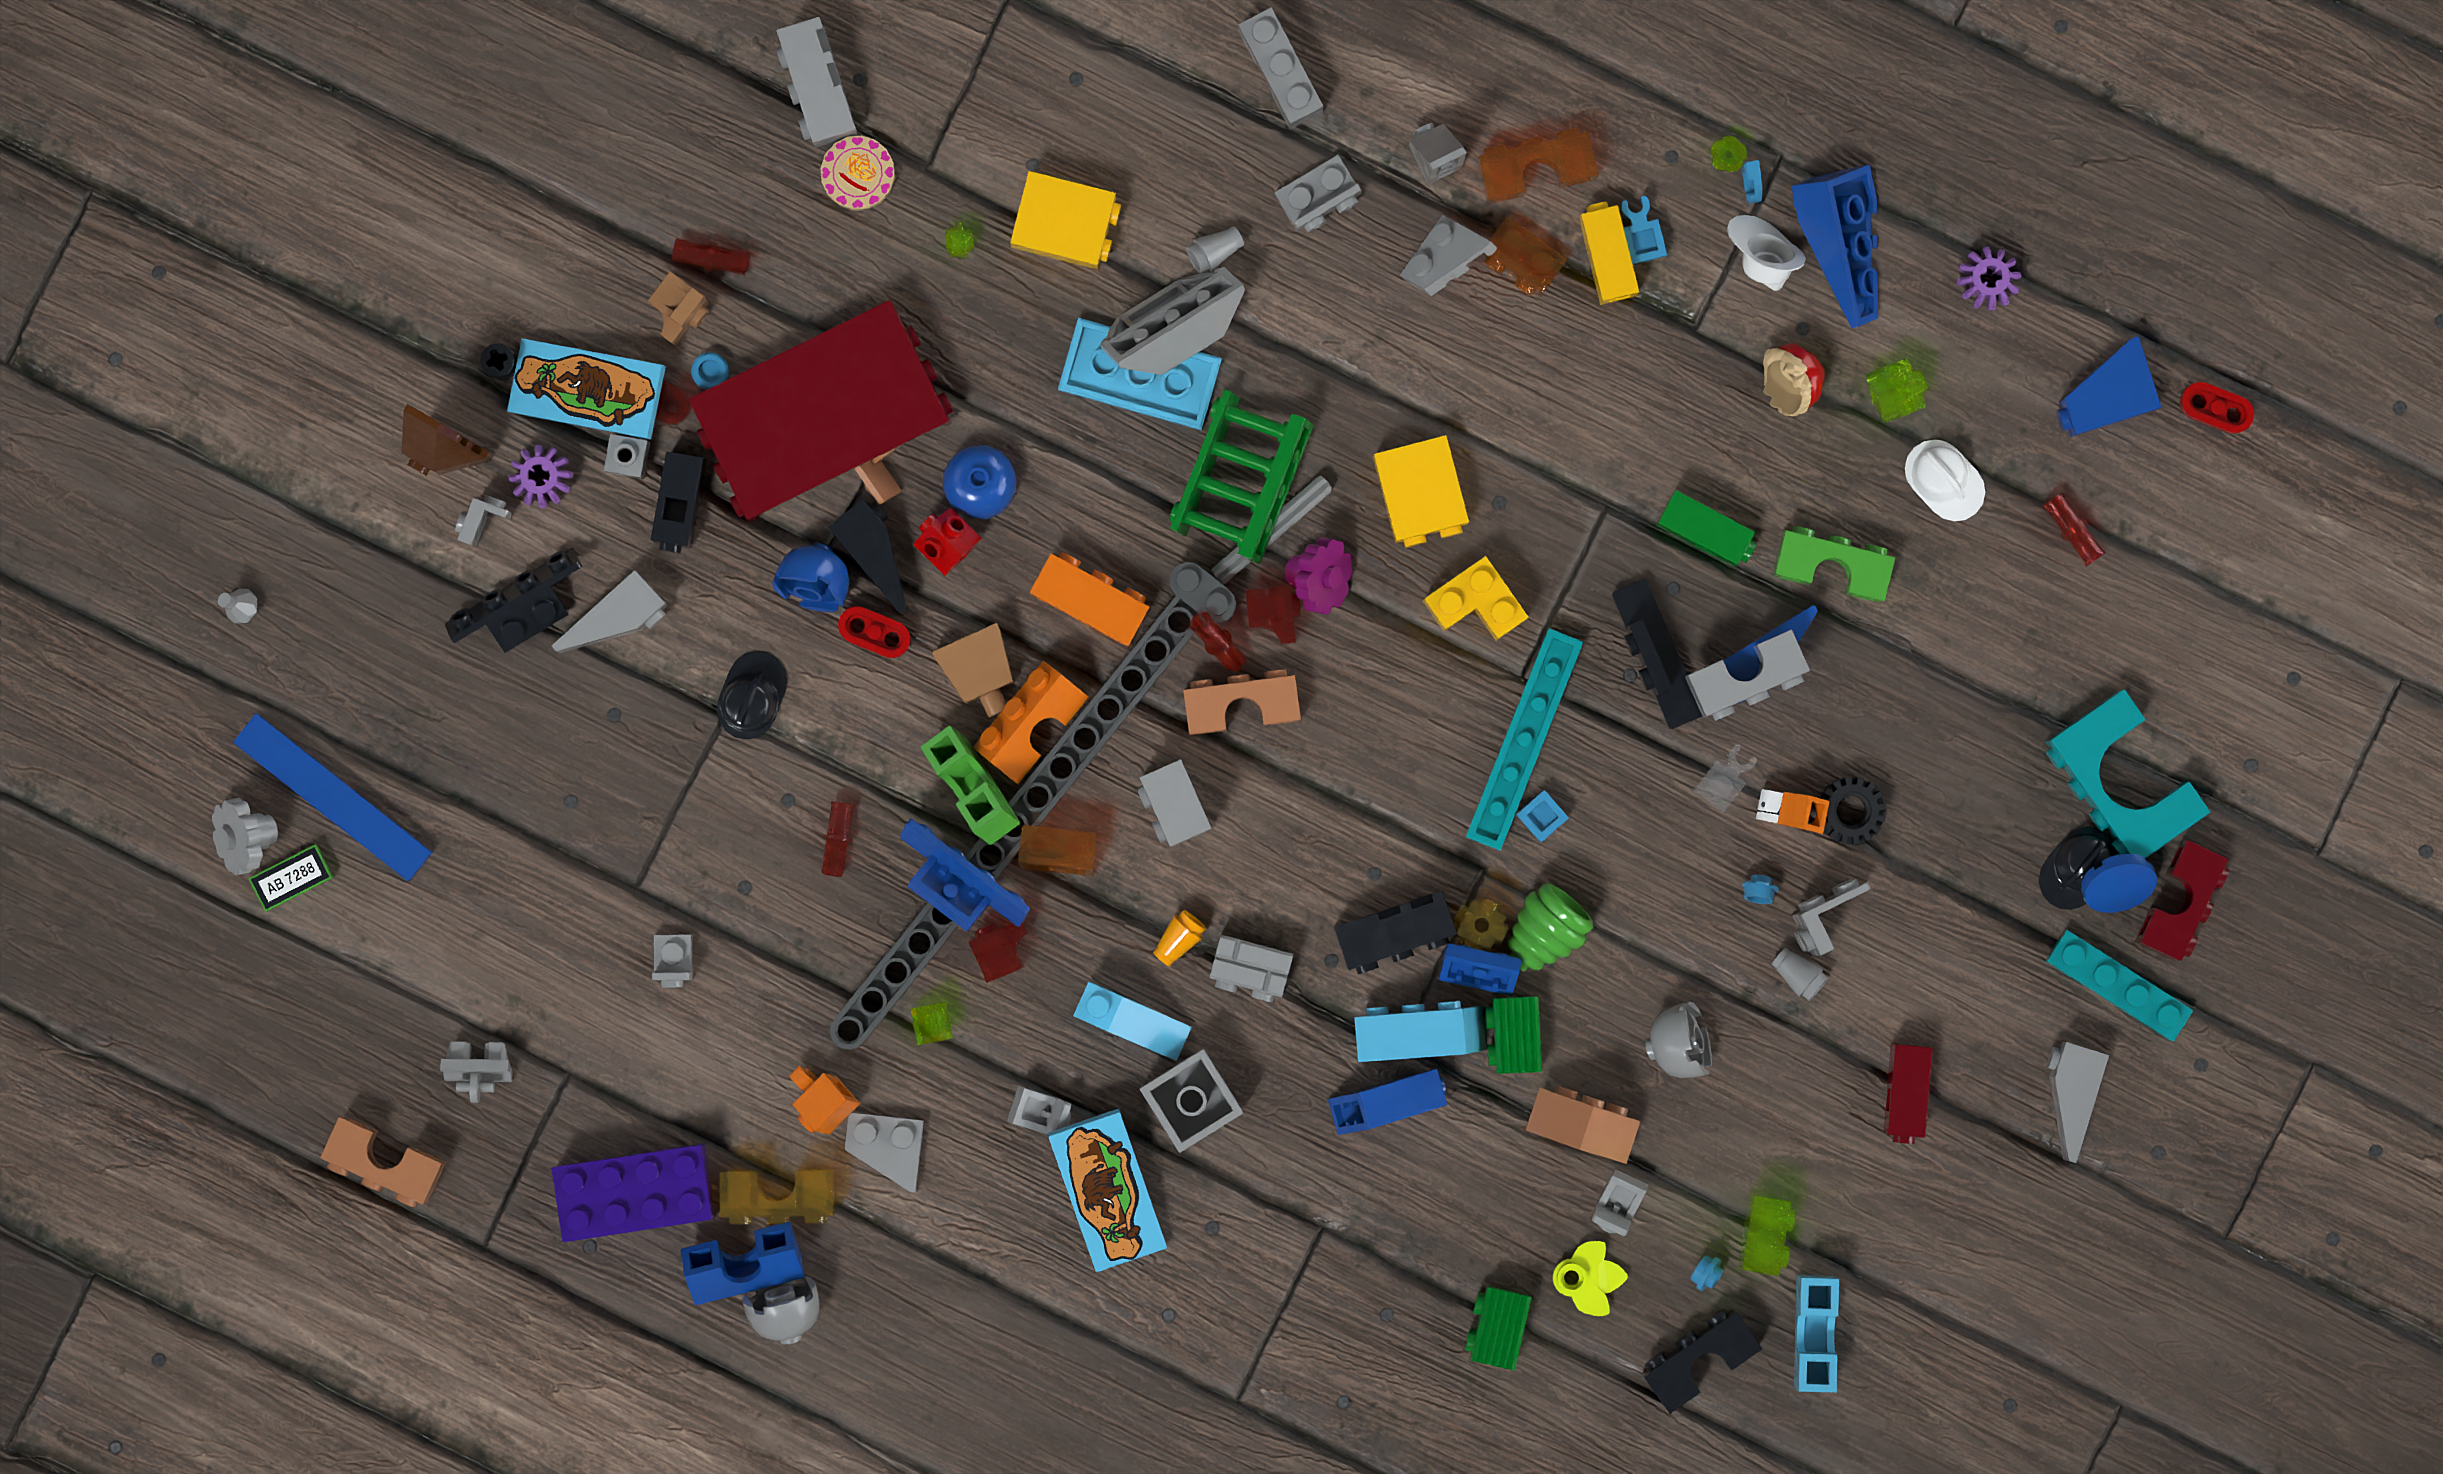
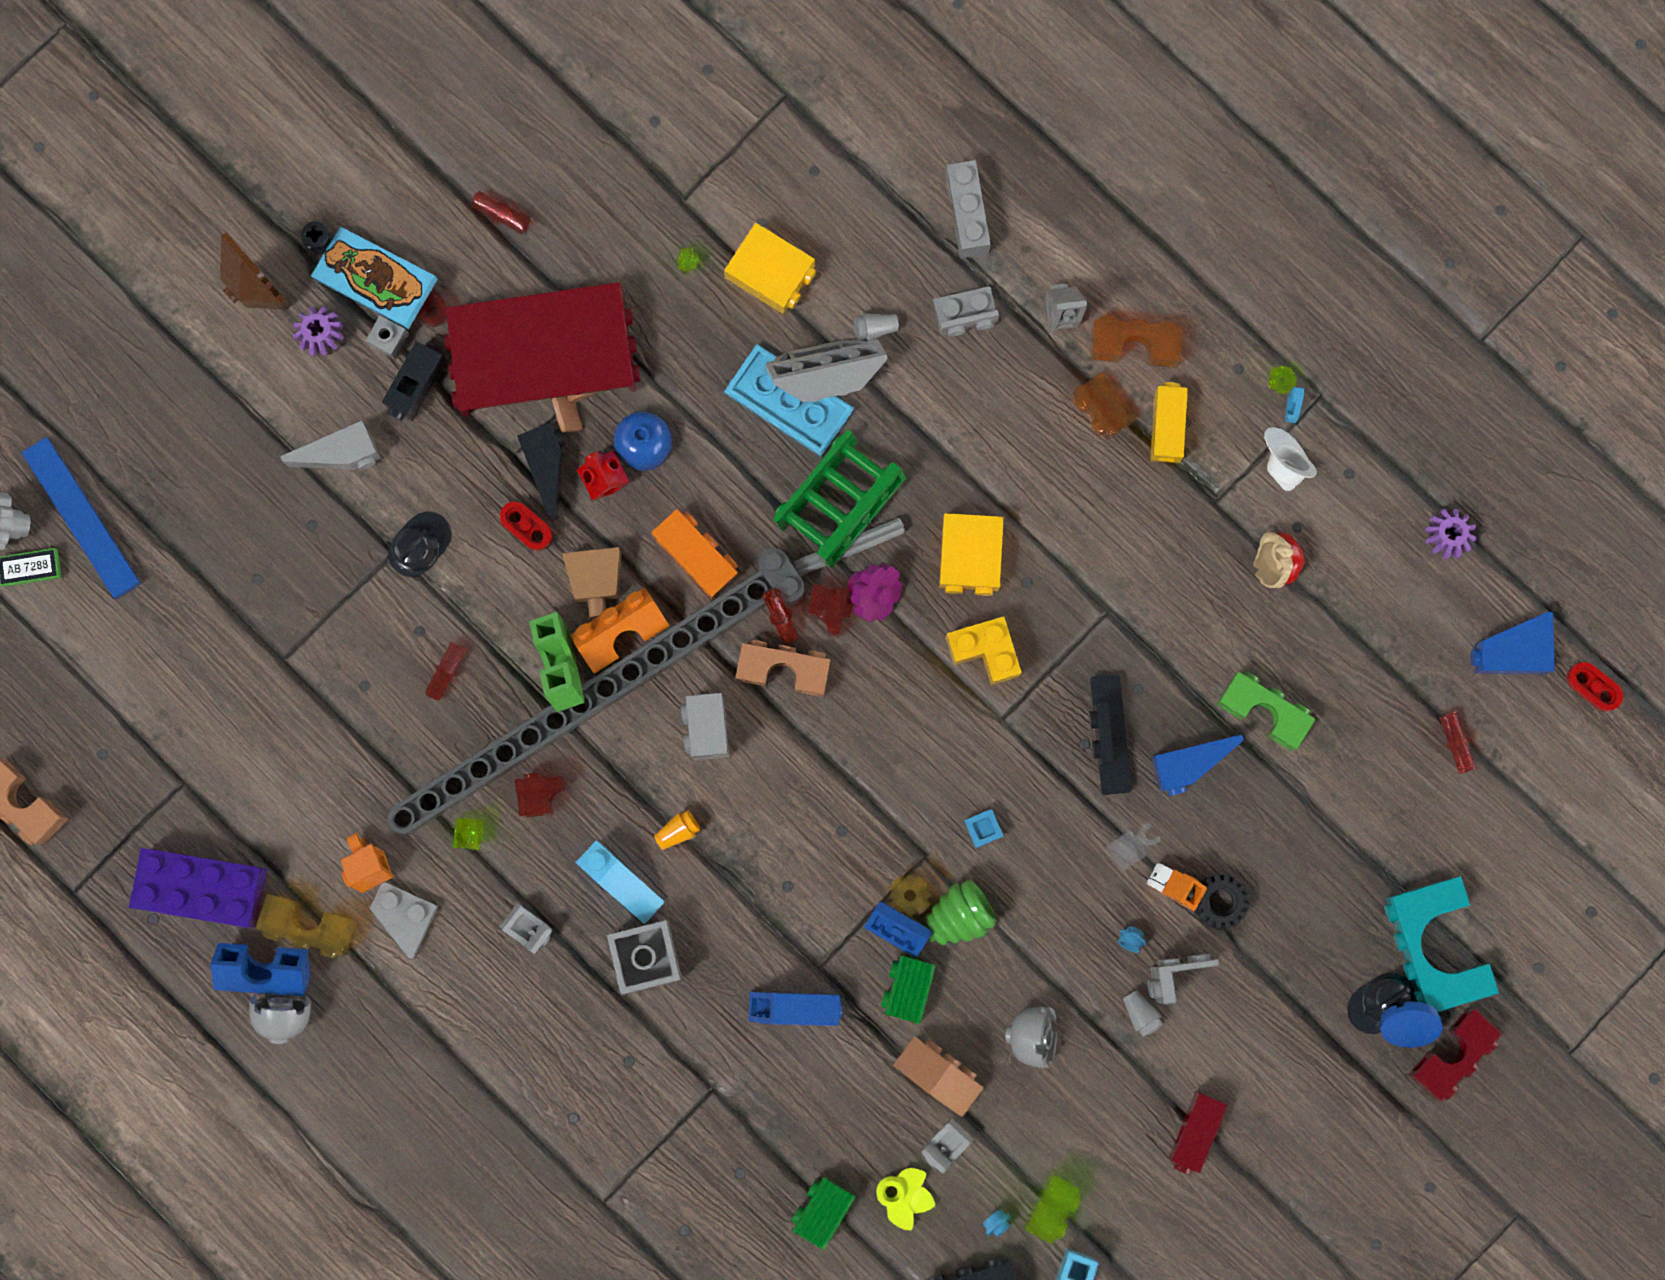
camera: 20 degrees right, 5 degrees down
light grey rock [218,588,257,624] -> none
light grey hips [440,1042,513,1103] -> none
black bracket [445,548,582,653] -> none
light grey bracket [455,495,512,547] -> none
medium nougat brick [648,272,709,347] -> none
light grey bracket [652,935,693,988] -> none
dark azure tile [691,353,730,390] -> none
blue cylinder [772,543,850,612] -> none
light grey wedge [776,17,858,148] -> none
tan tile [821,136,895,211] -> none
blue bracket [900,819,1030,932] -> none
clear orange bracket [1018,825,1097,877] -> none
tile [1048,1109,1167,1272] -> none
light grey brick [1209,934,1293,1003] -> none
black wedge [1333,891,1457,975] -> none
medium azure wedge [1354,1001,1487,1062] -> none
light grey wing [1400,215,1497,296] -> none
teal plate [1465,628,1583,851] -> none
dark azure plate [1620,196,1667,265] -> none
green brick [1655,490,1757,568] -> none
light grey arch [1685,630,1810,721] -> none
blue wedge [1791,165,1878,328] -> none
clear neon green brick [1865,358,1928,424] -> none
white piece [1905,439,1985,521] -> none
teal plate [2045,930,2194,1042] -> none
light grey slope [2047,1041,2109,1163] -> none

